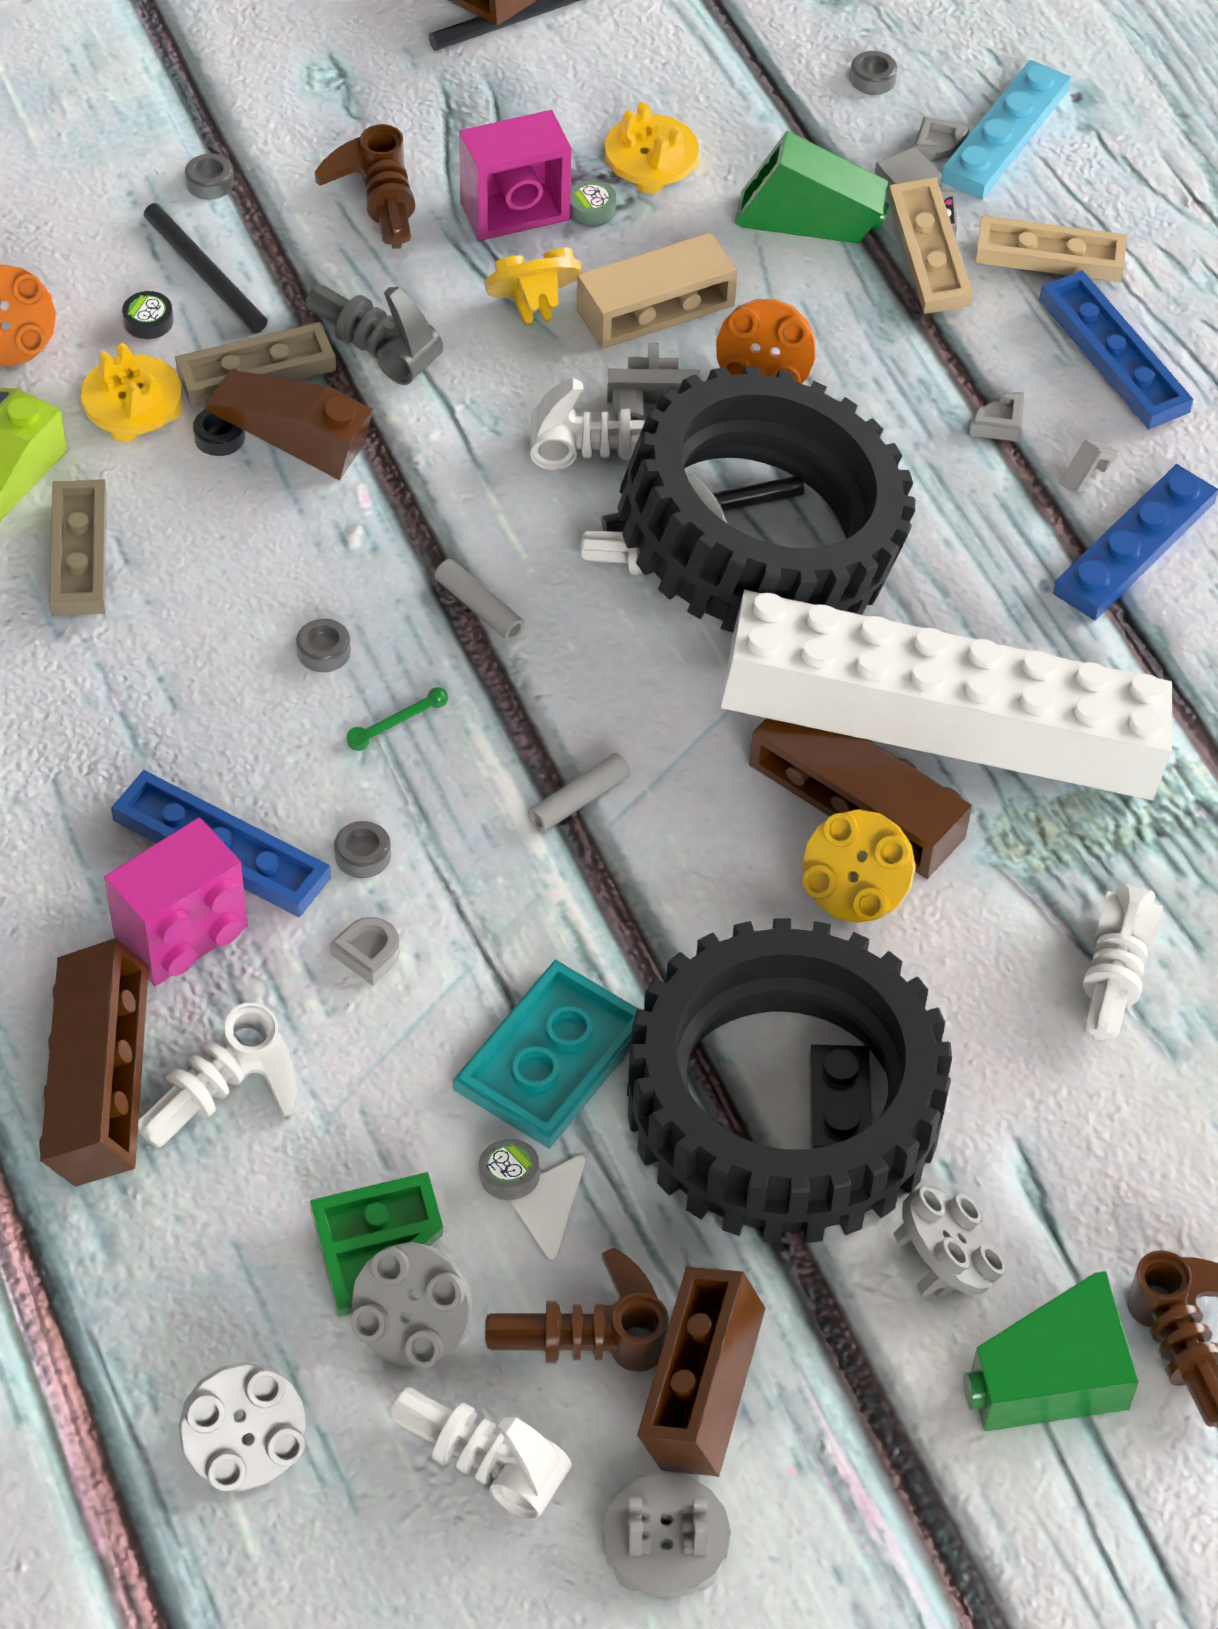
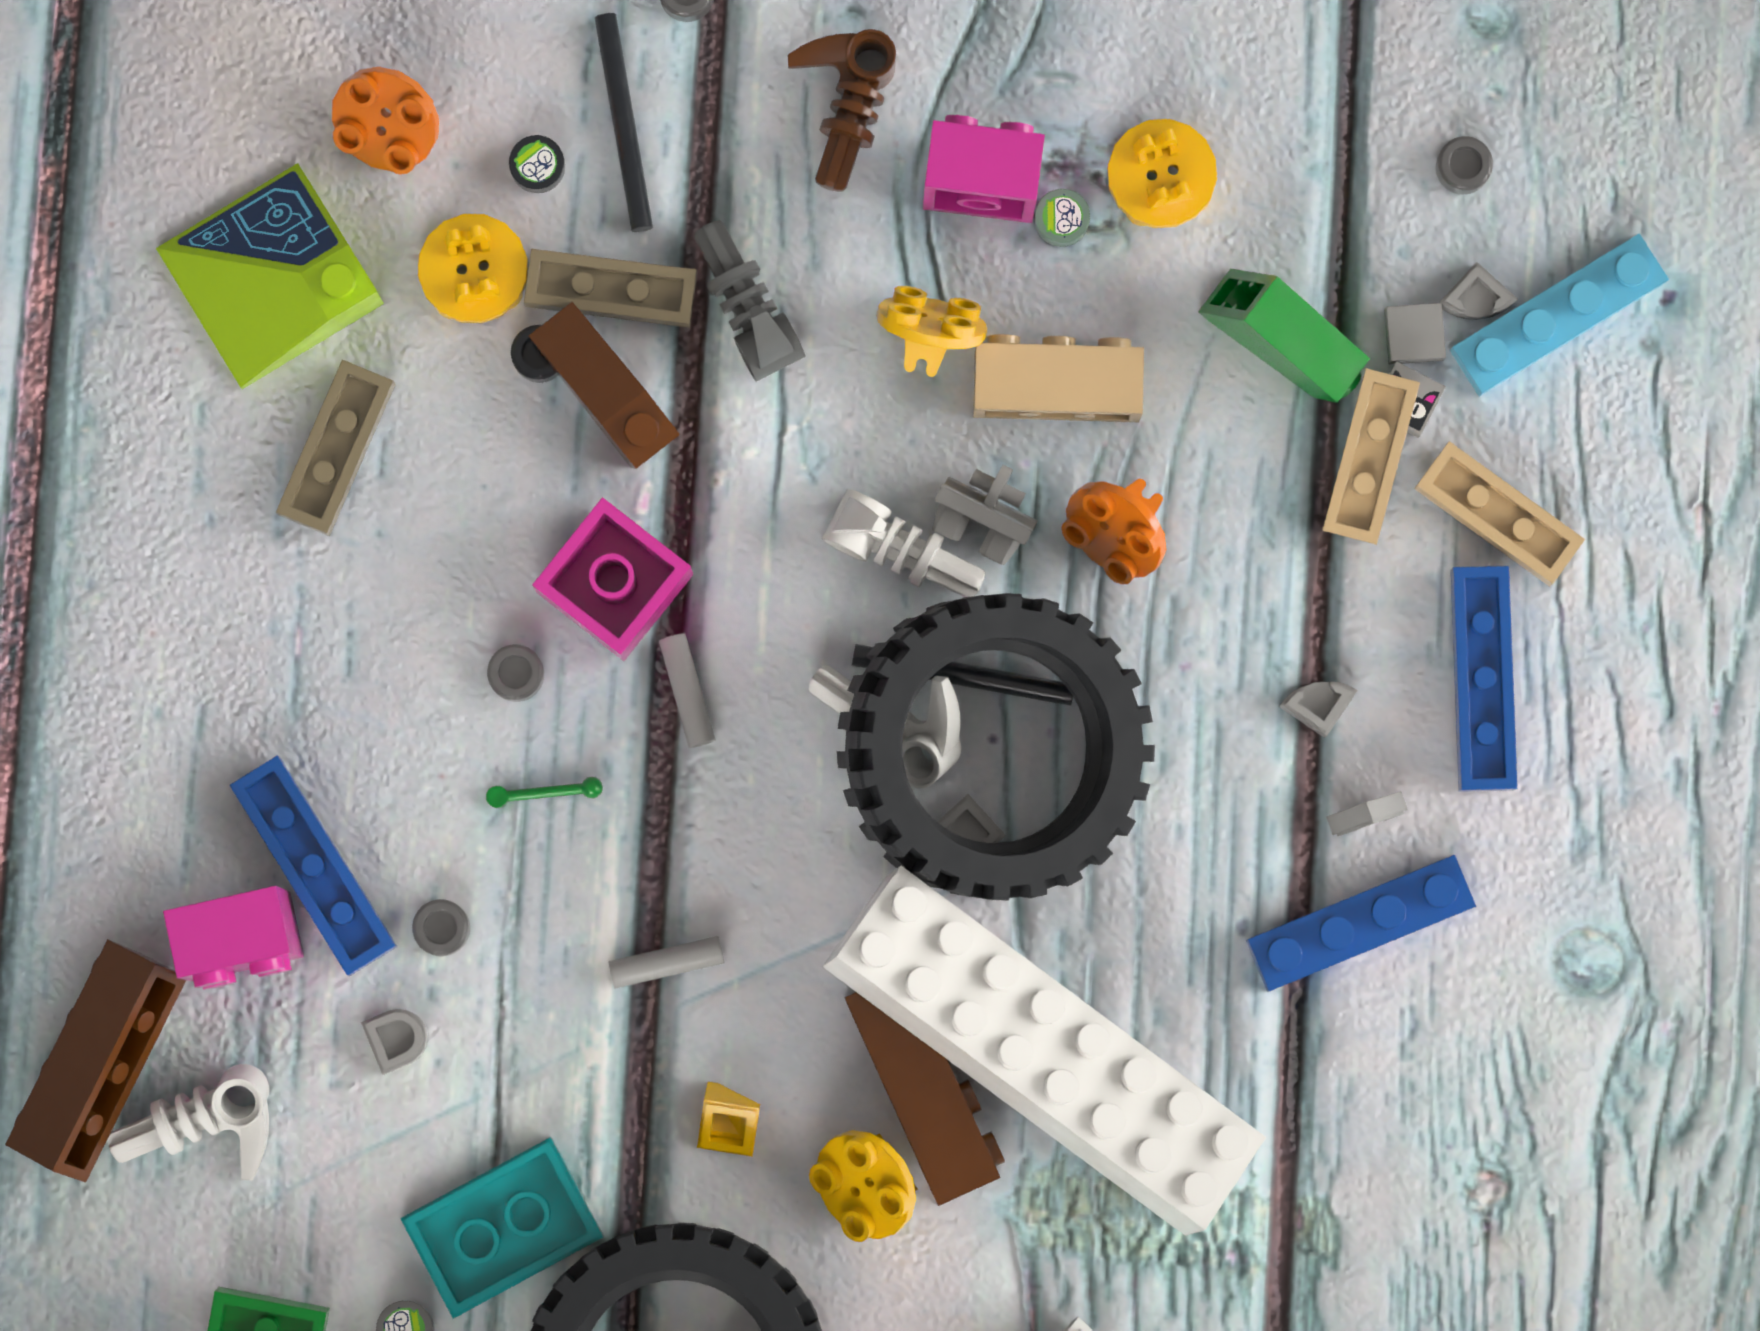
camera: 25 degrees right, 30 degrees up
none -> dark pink brick [532,497,693,661]
none -> yellow slope [697,1081,761,1157]

